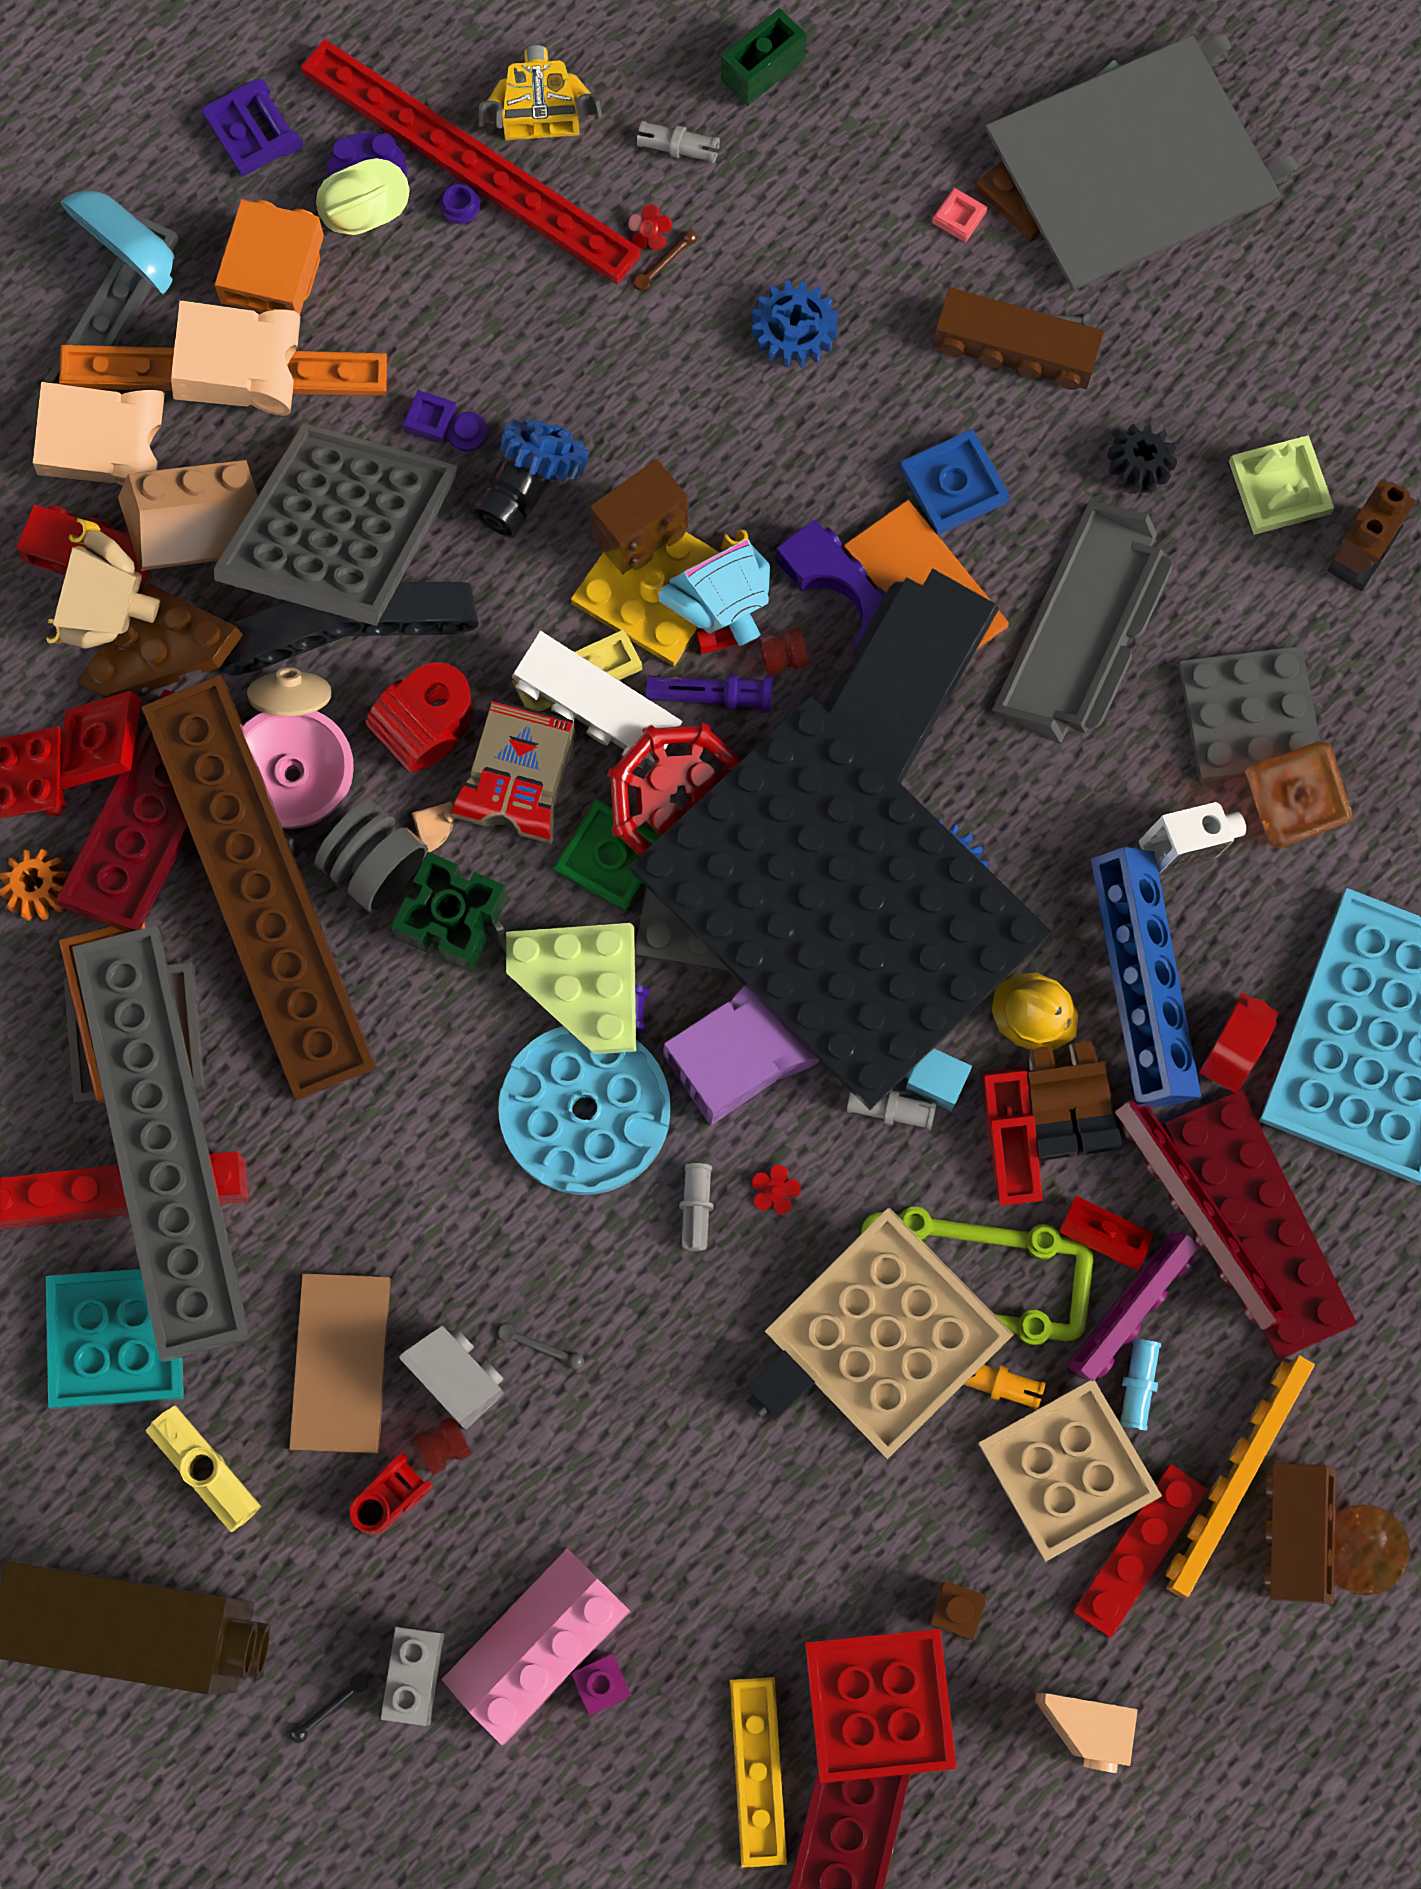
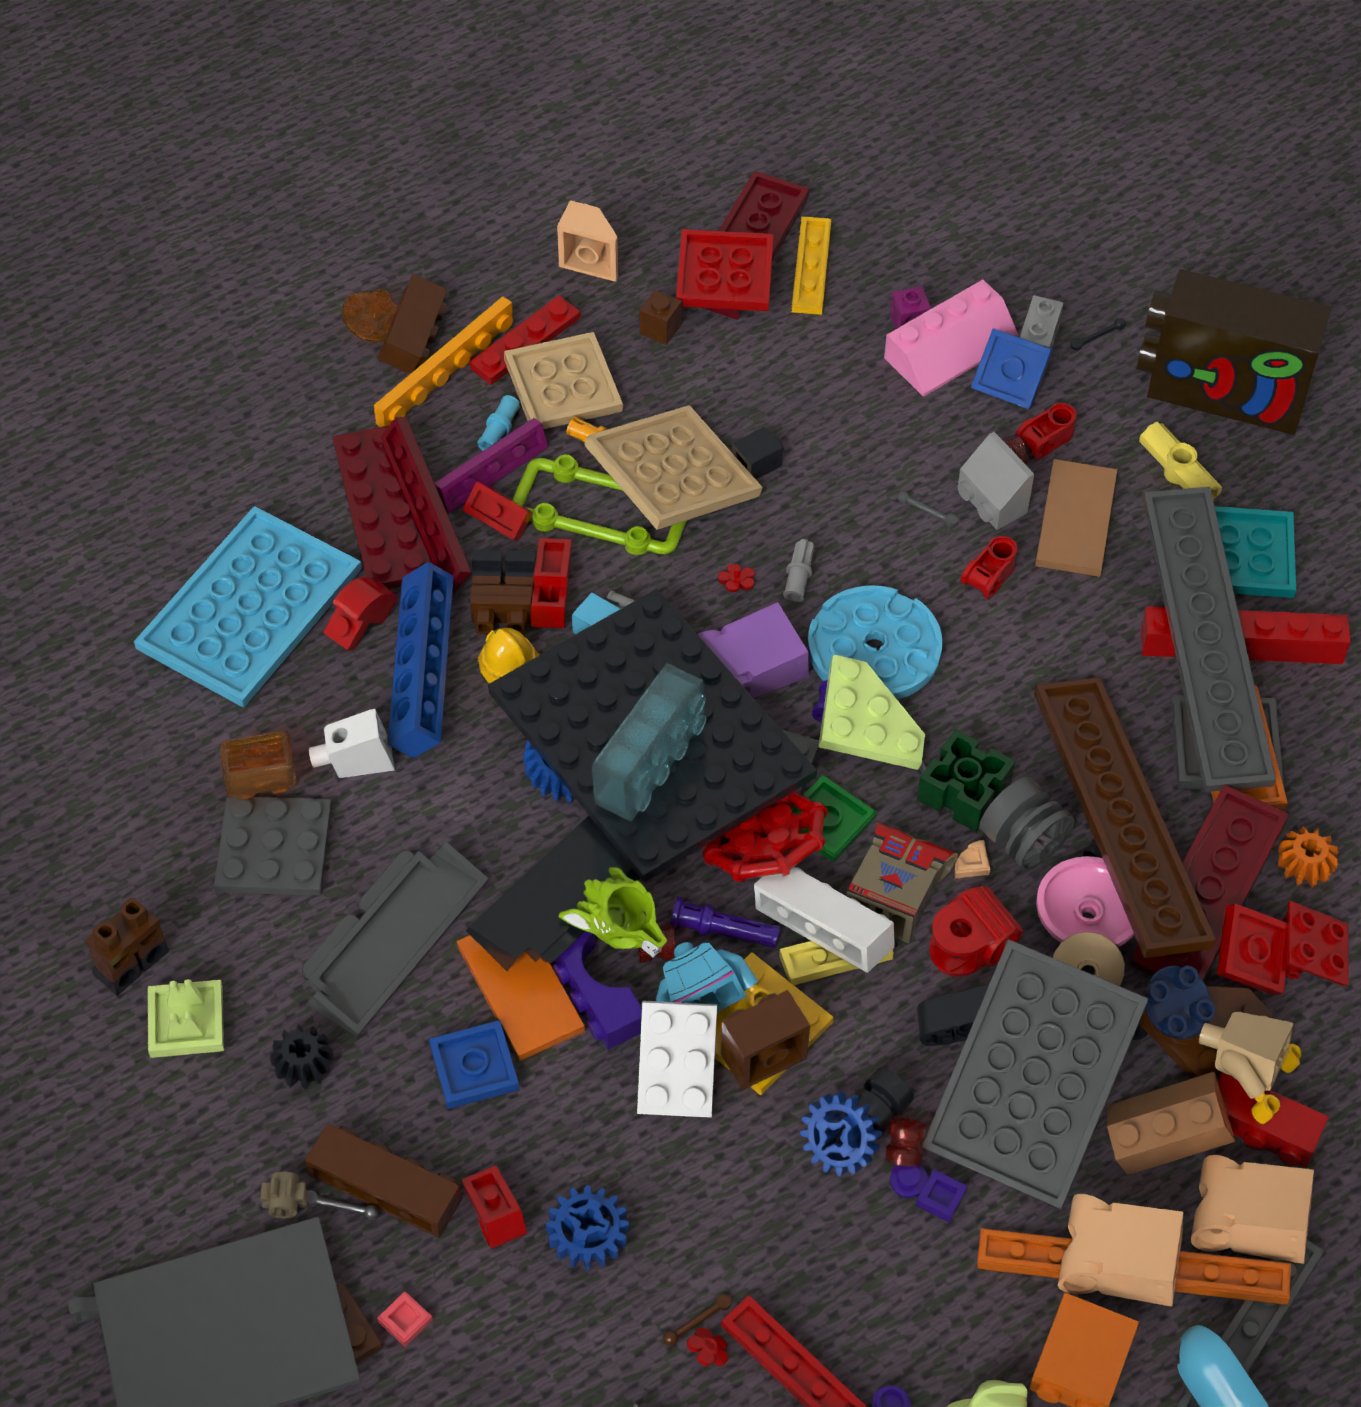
camera: 170 degrees left, 20 degrees down
none -> dark tan gear [260,1172,308,1219]
none -> red plate [461,1165,527,1249]
none -> lime piece [558,867,667,958]
none -> clear light blue brick [592,663,706,822]
none -> white plate [637,1001,717,1118]
none -> clear red wheel [885,1118,927,1167]
none -> red piece [960,536,1017,600]
none -> blue plate [971,328,1053,409]
none -> dark blue dish [1145,966,1215,1039]

